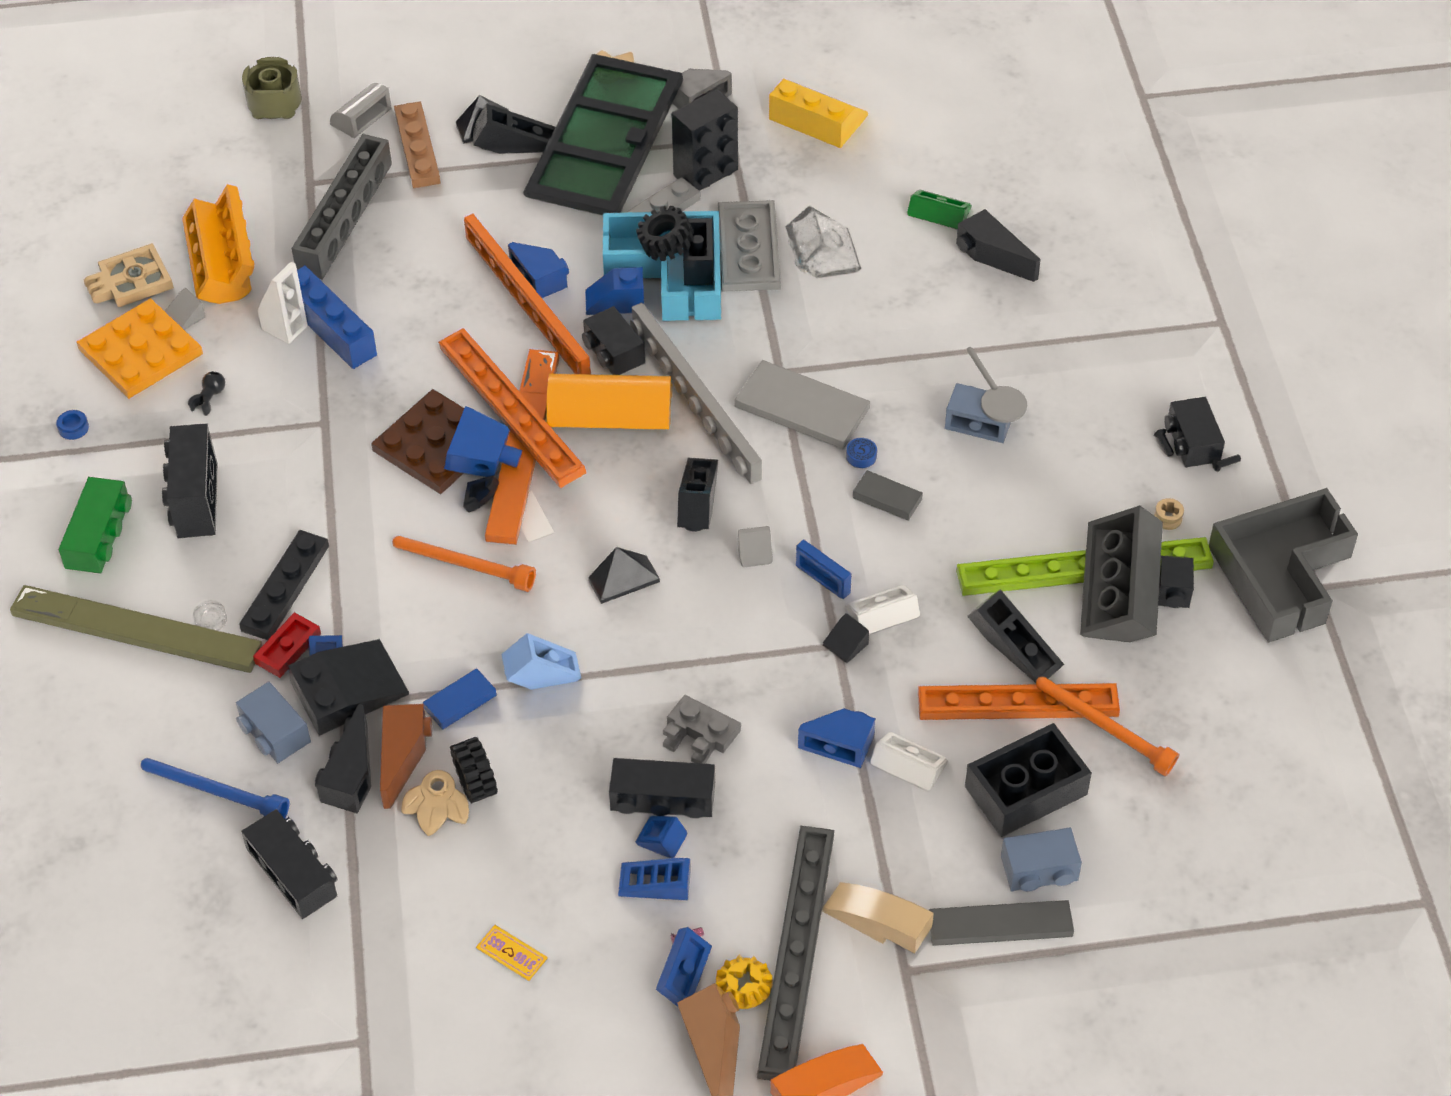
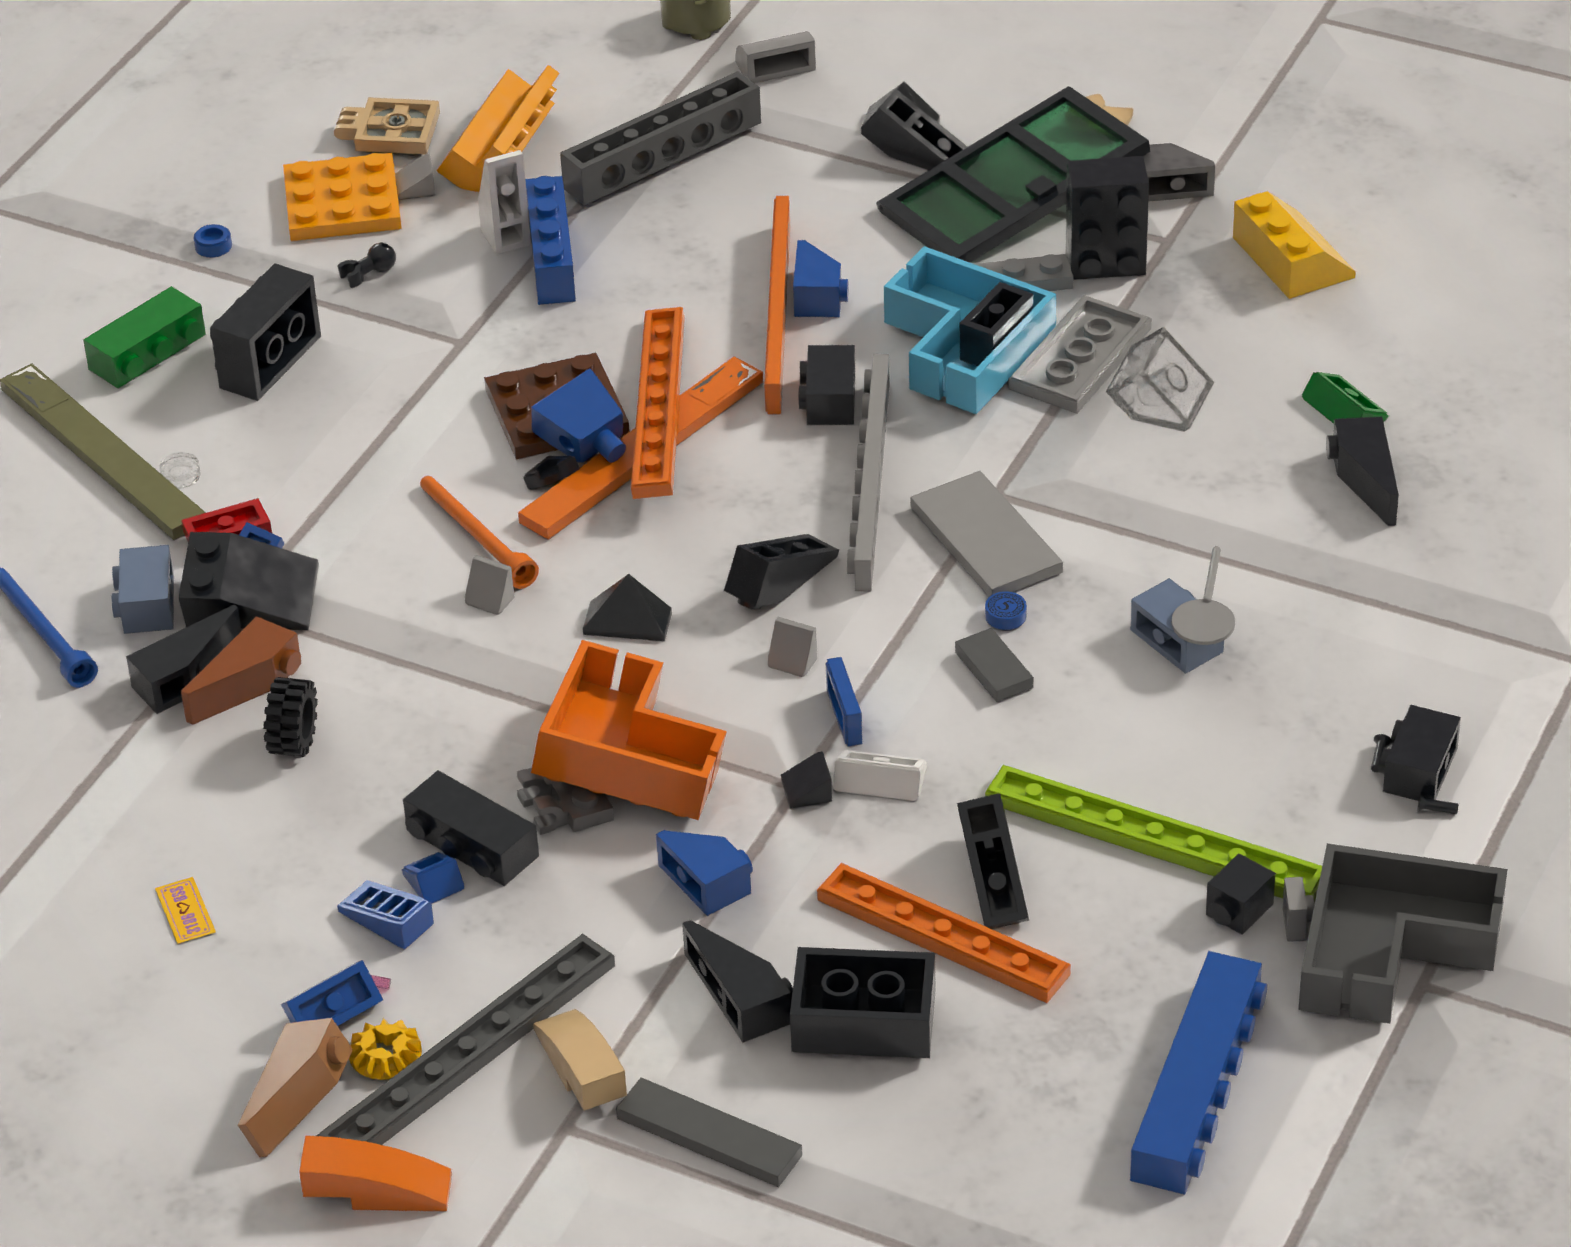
camera: 35 degrees right, 10 degrees down
black plate [239,530,329,641] -> none
black brick [241,809,338,919] -> none
medium nougat plate [394,101,441,188] -> none
tan plate [401,770,469,836] -> none
blue tile [423,668,497,730] -> none
light blue slope [501,633,581,690] -> none
white sticker [521,491,555,542] -> none
light orange brick [547,374,673,429] -> none
blue slope [585,267,644,315] -> none
black tyre [636,206,694,261] -> none
white slope [871,732,949,791] -> none
sand blue brick [1001,827,1082,892] -> none
orange piece [1036,676,1180,777] -> none
dark grey slope [1080,505,1163,643] -> none
tan bush [1154,498,1184,530] -> none
none -> light grey slope [465,555,514,615]
none -> orange piece [531,640,727,820]
none -> black slope [682,920,793,1043]
none -> blue brick [1130,951,1268,1195]
none -> light grey plate [1282,877,1314,941]

